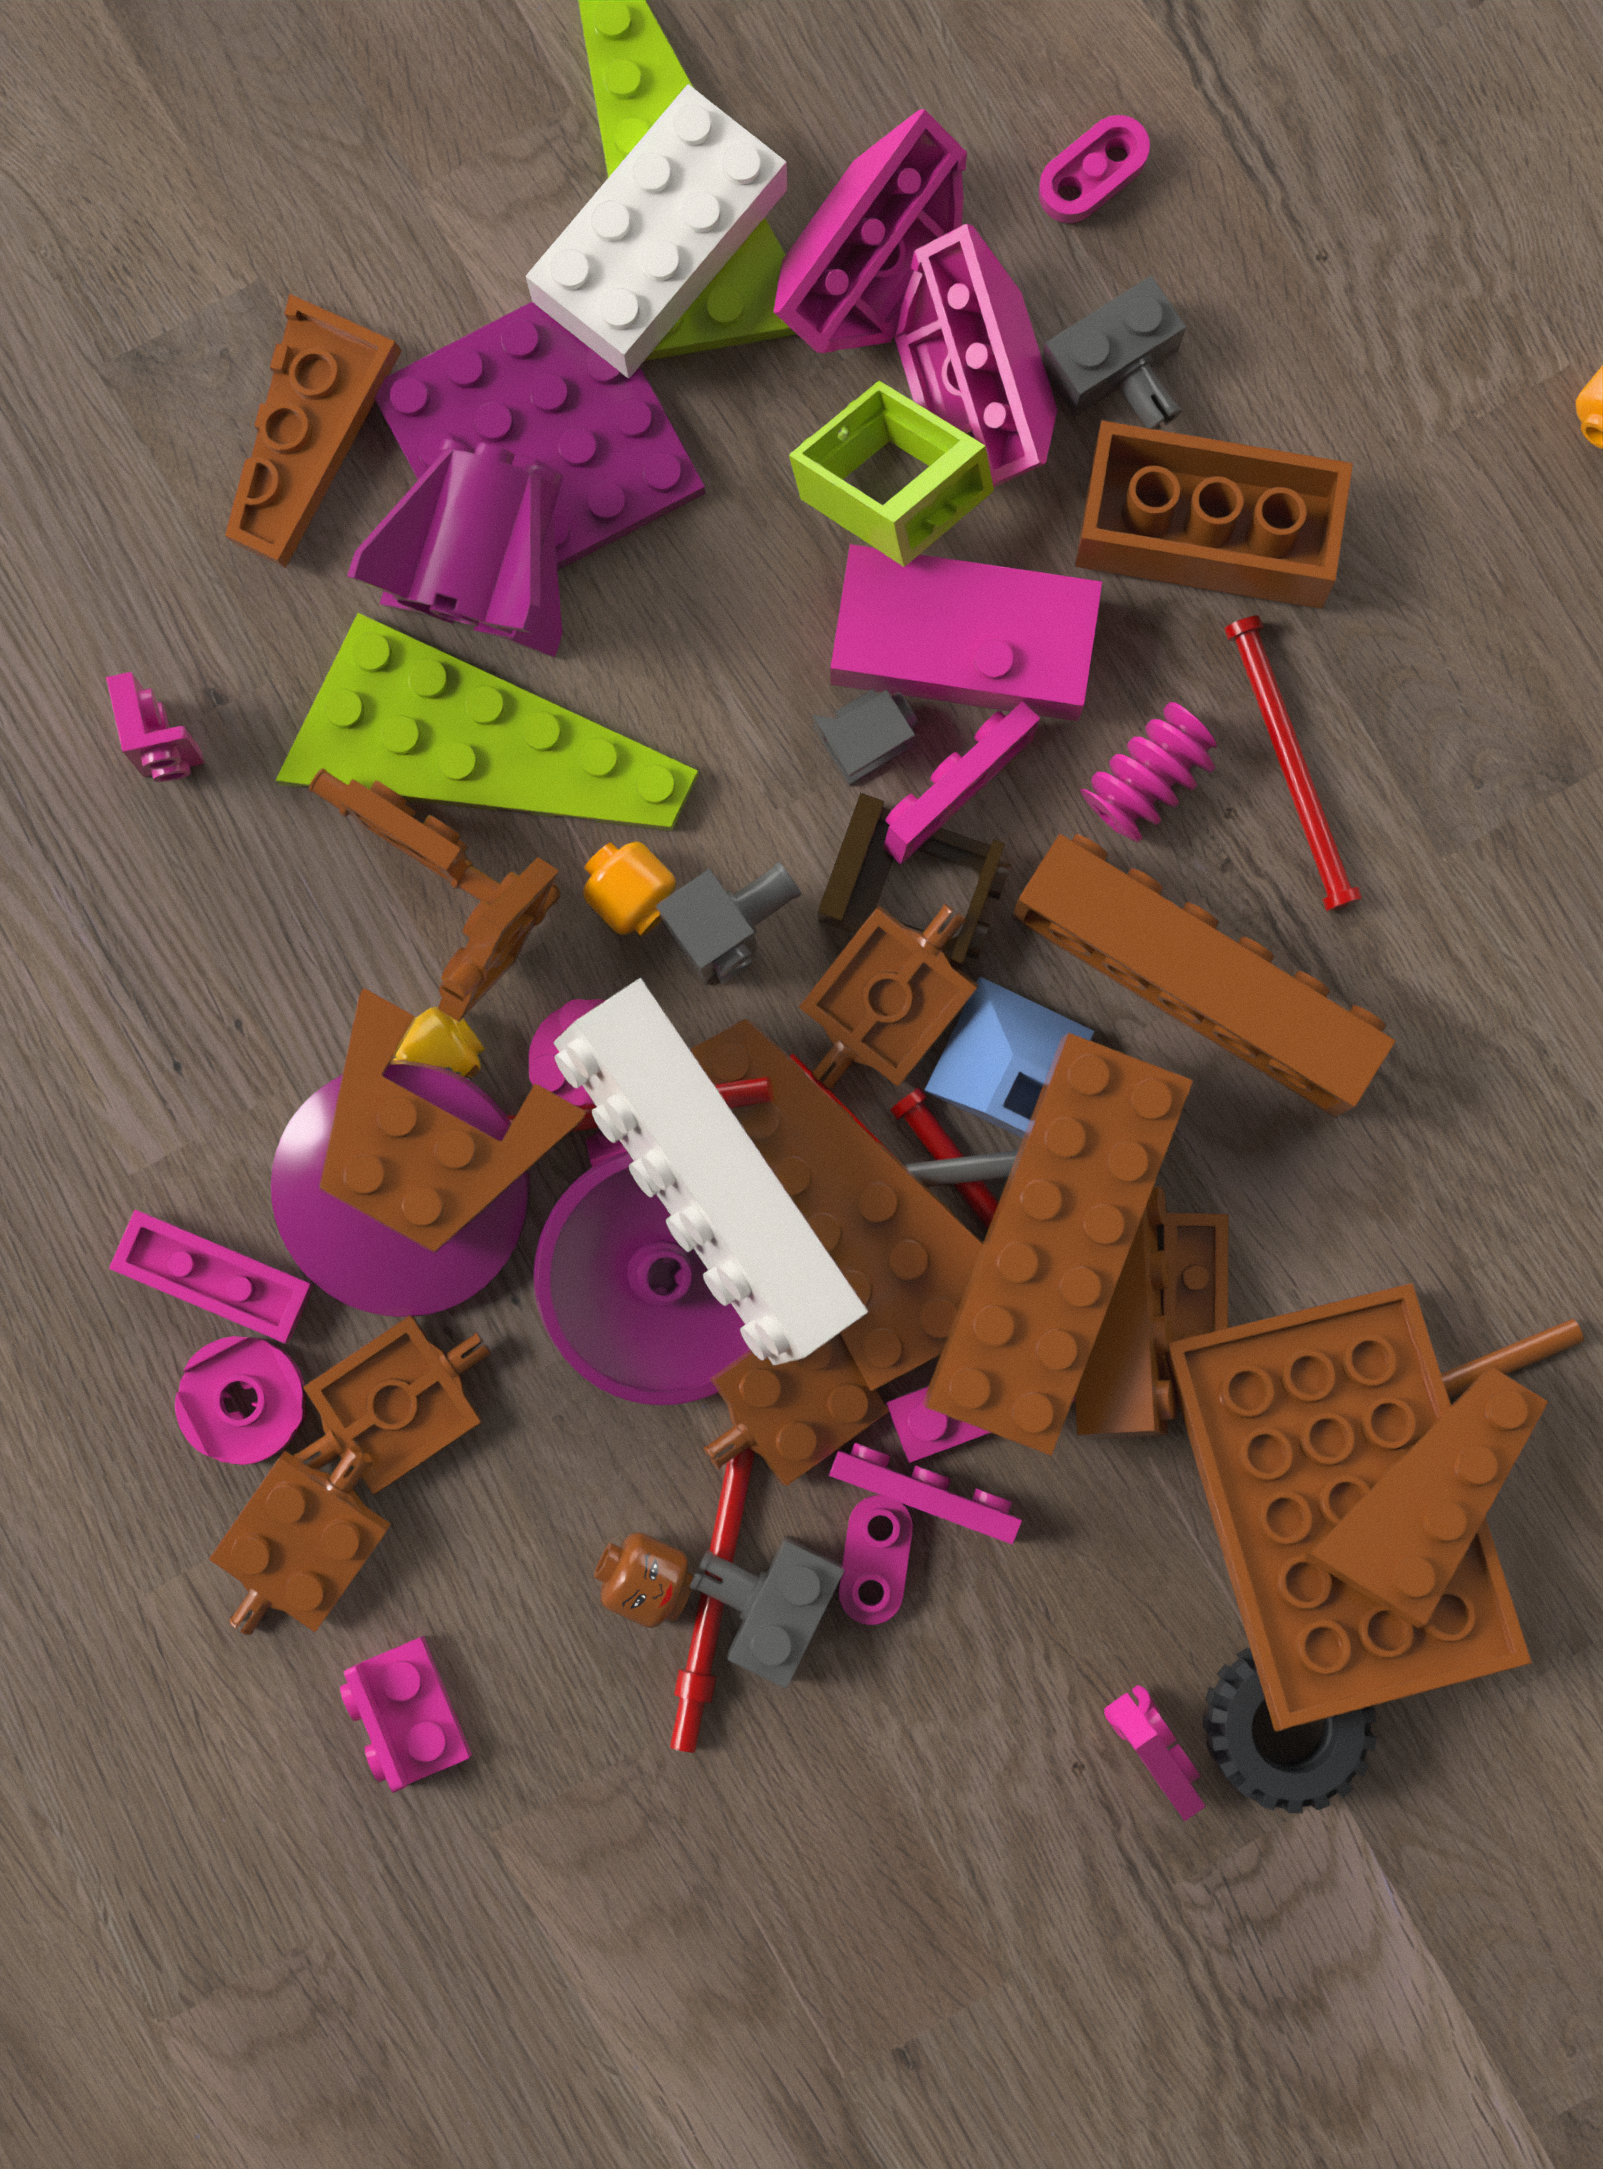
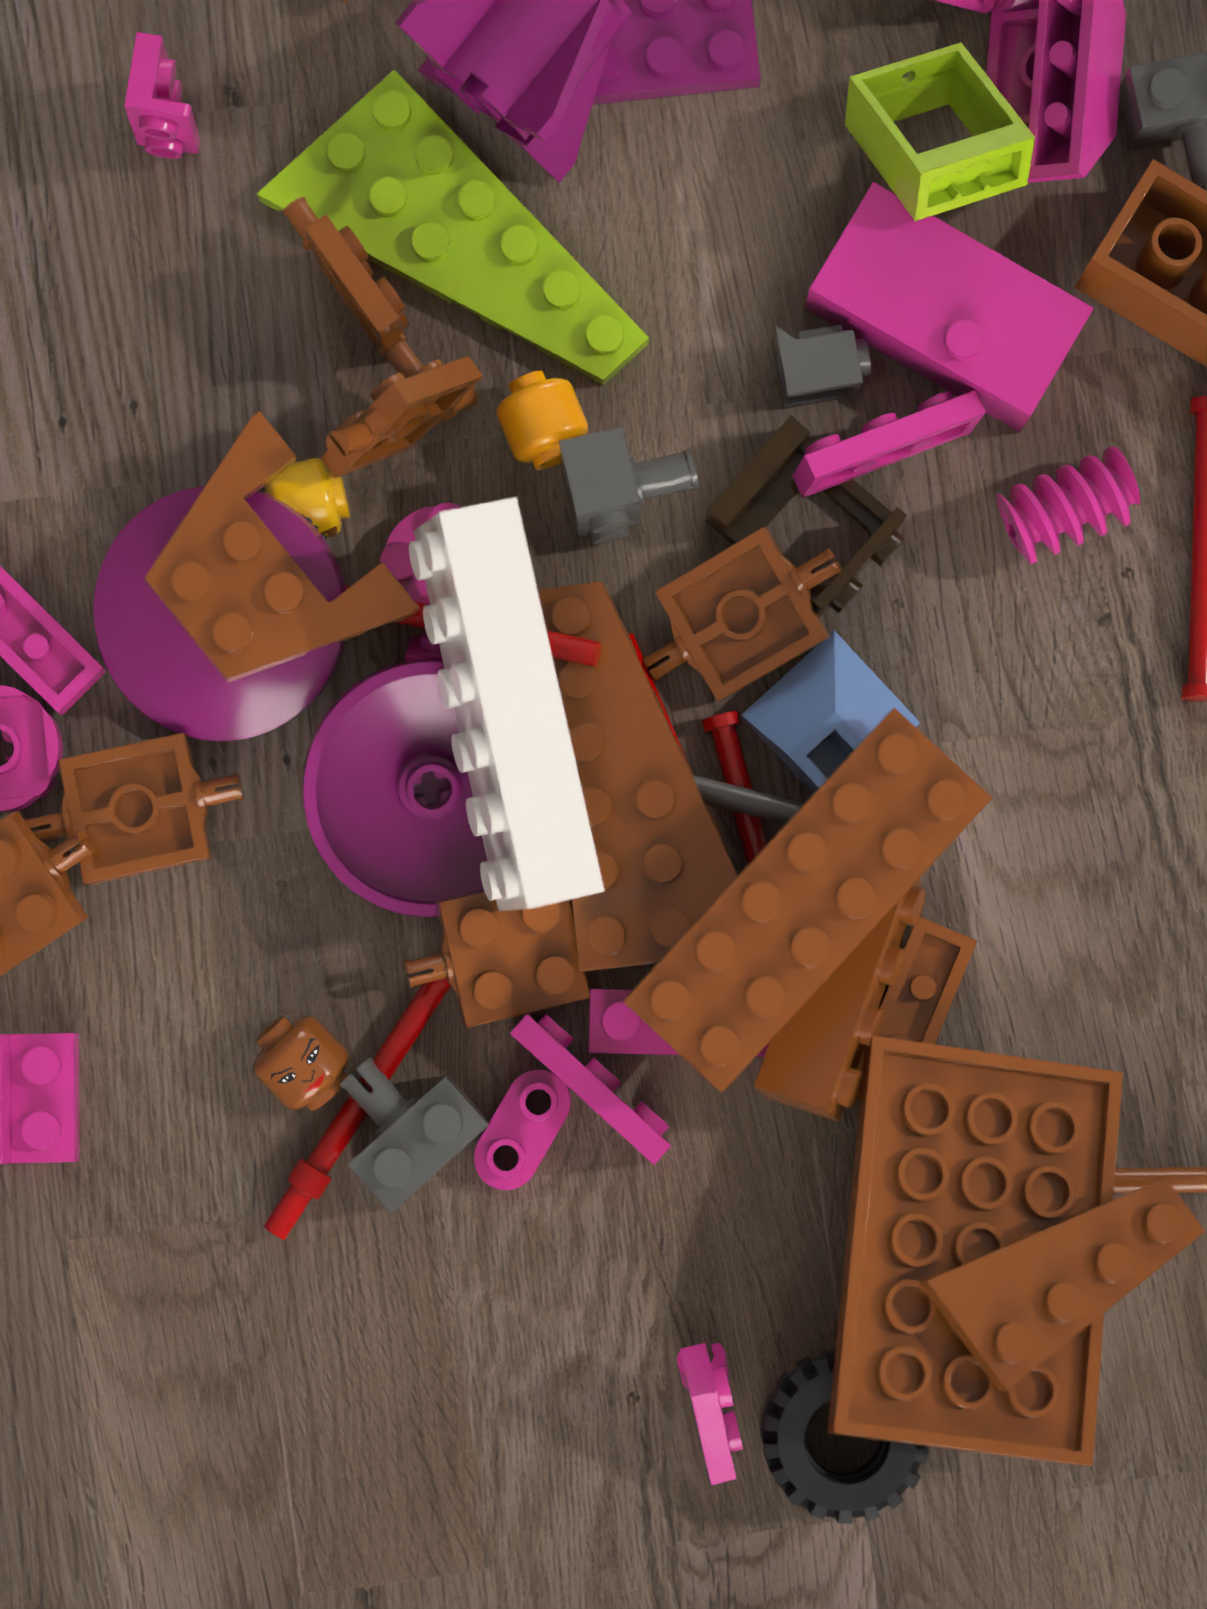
camera: 15 degrees right, 0 degrees up
dark orange brick [1011,833,1396,1118] -> none

